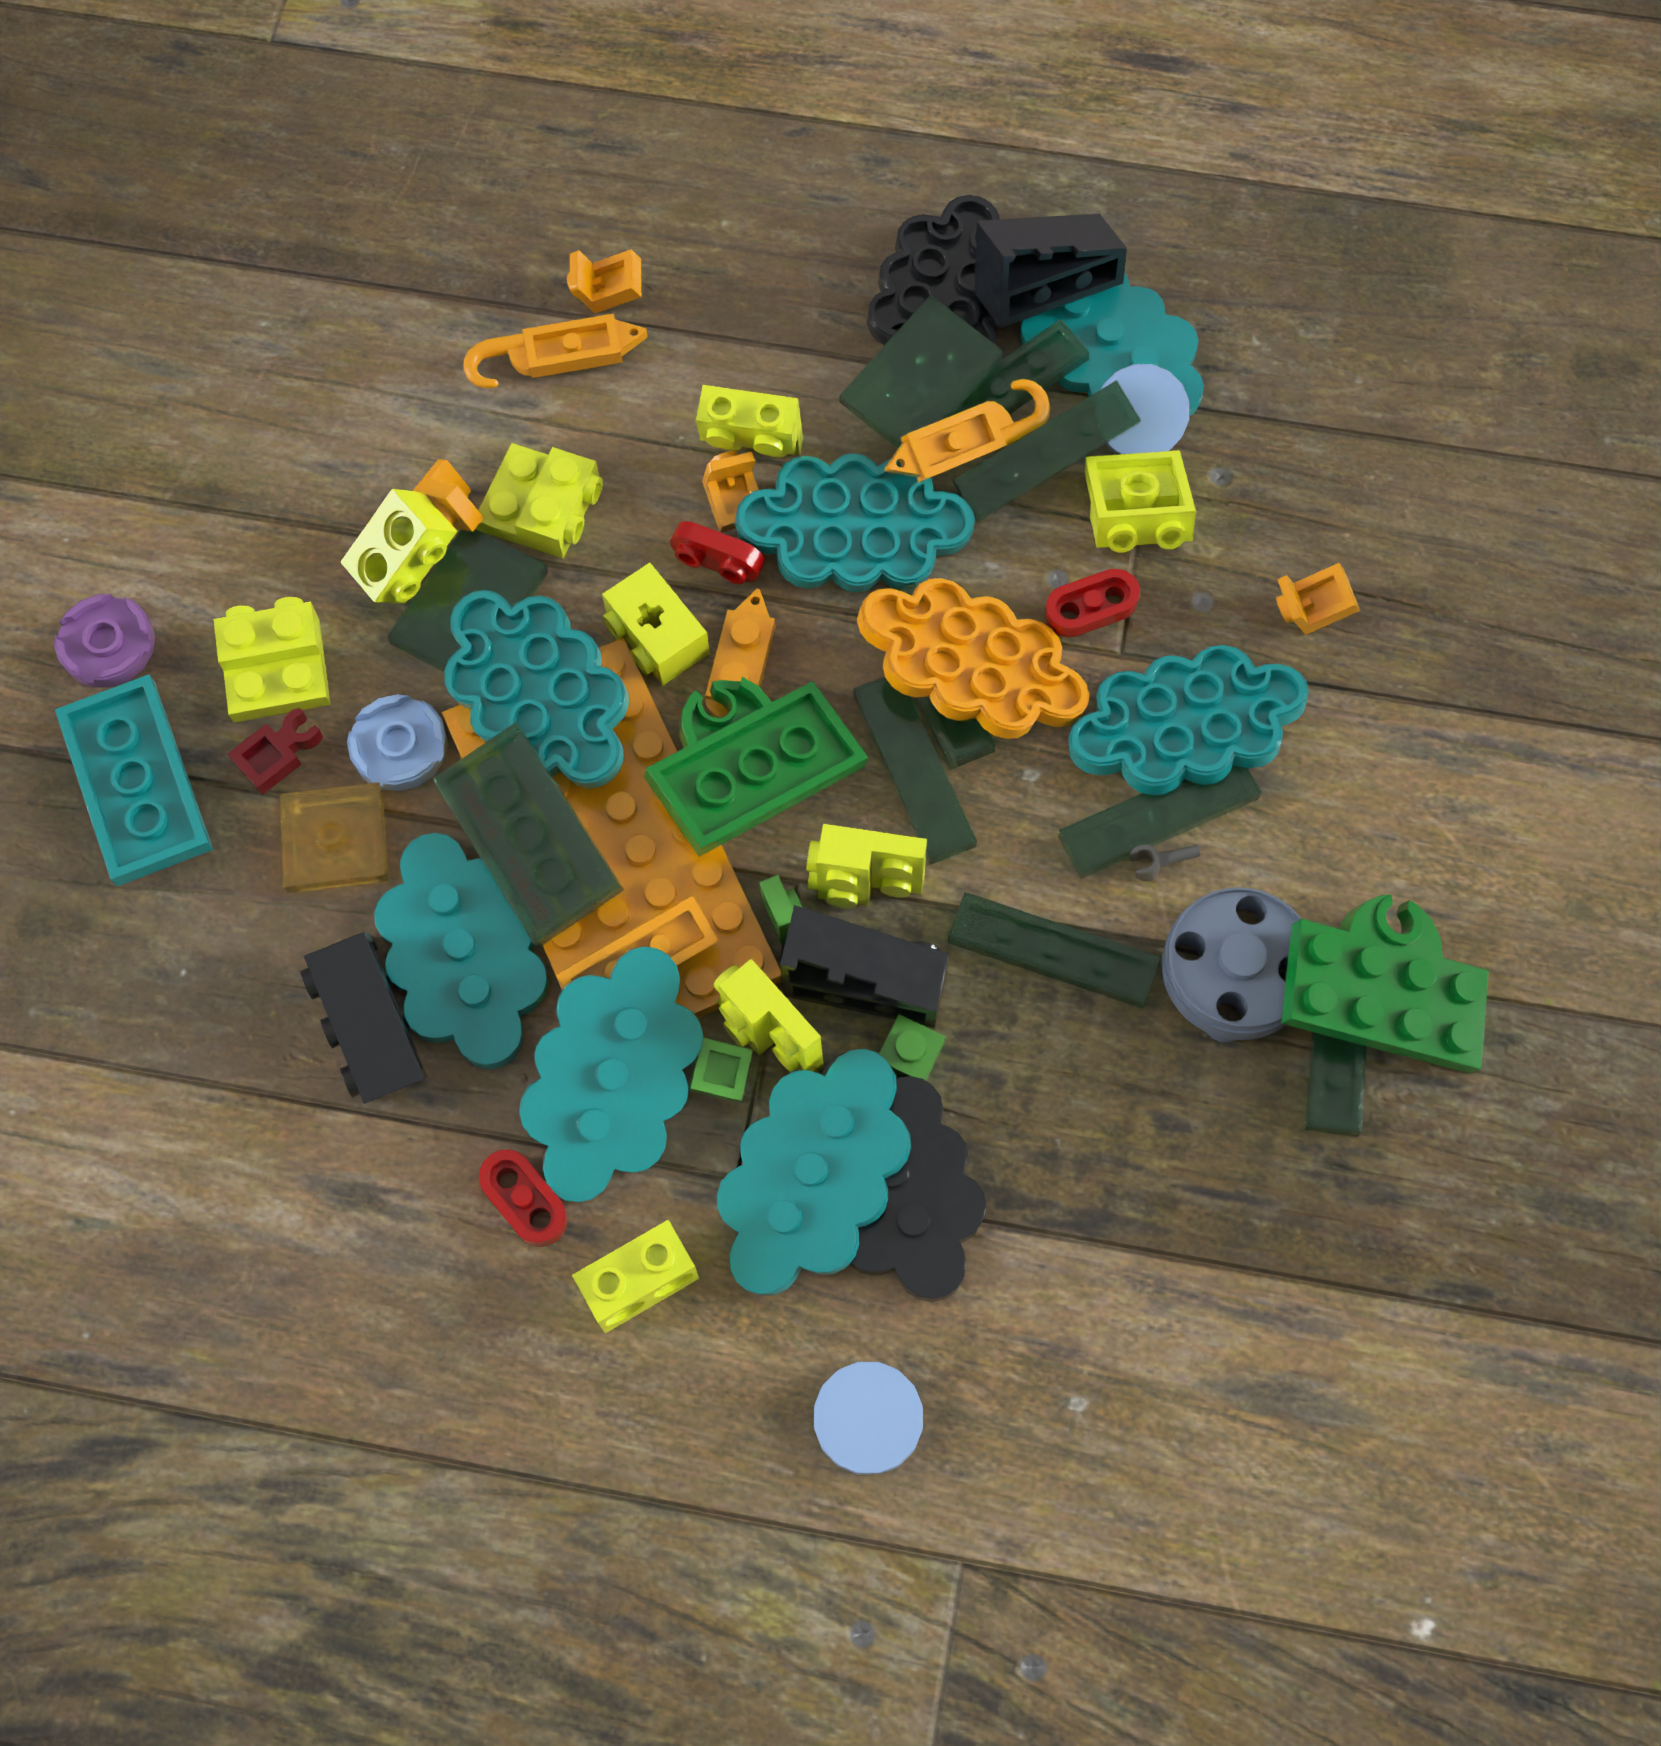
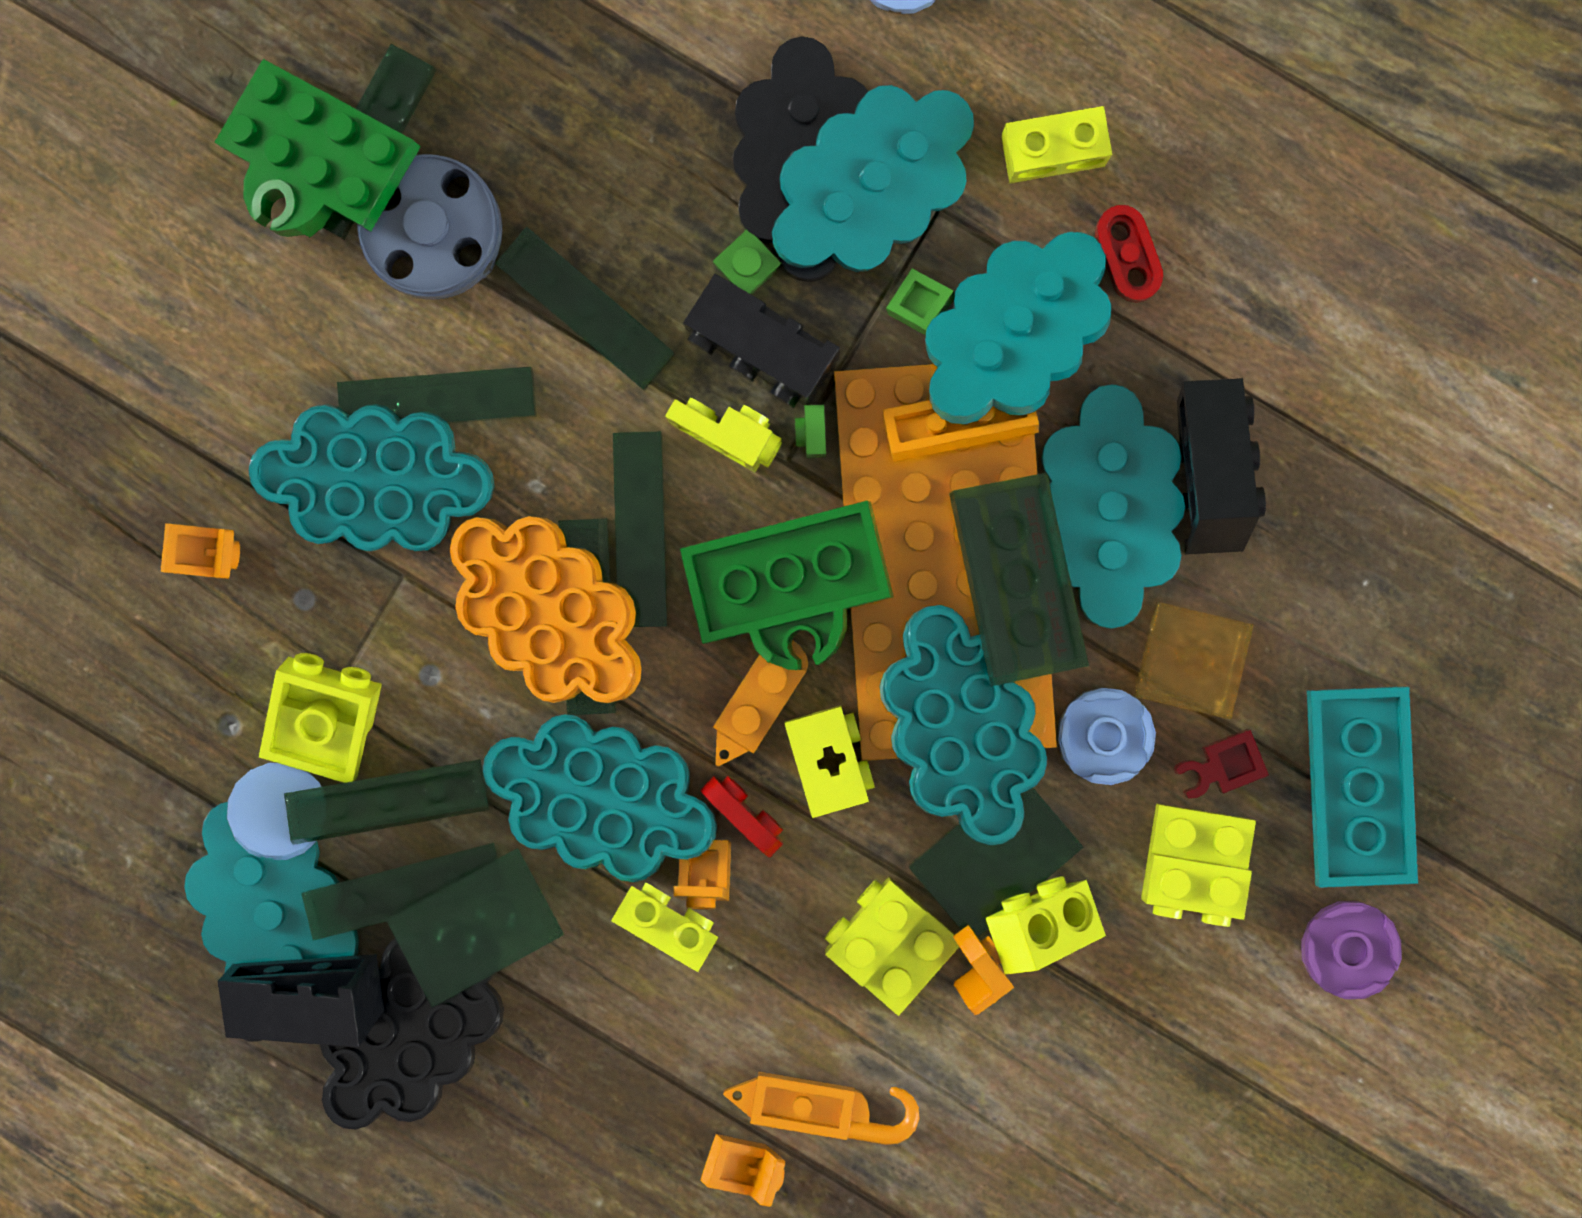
camera: 165 degrees left, 20 degrees up
neon yellow plate [713,959,824,1073] -> none
light orange plate [884,379,1050,482] -> none
red plate [1045,569,1140,637] -> none
dark grey hand [1130,844,1200,881] -> none

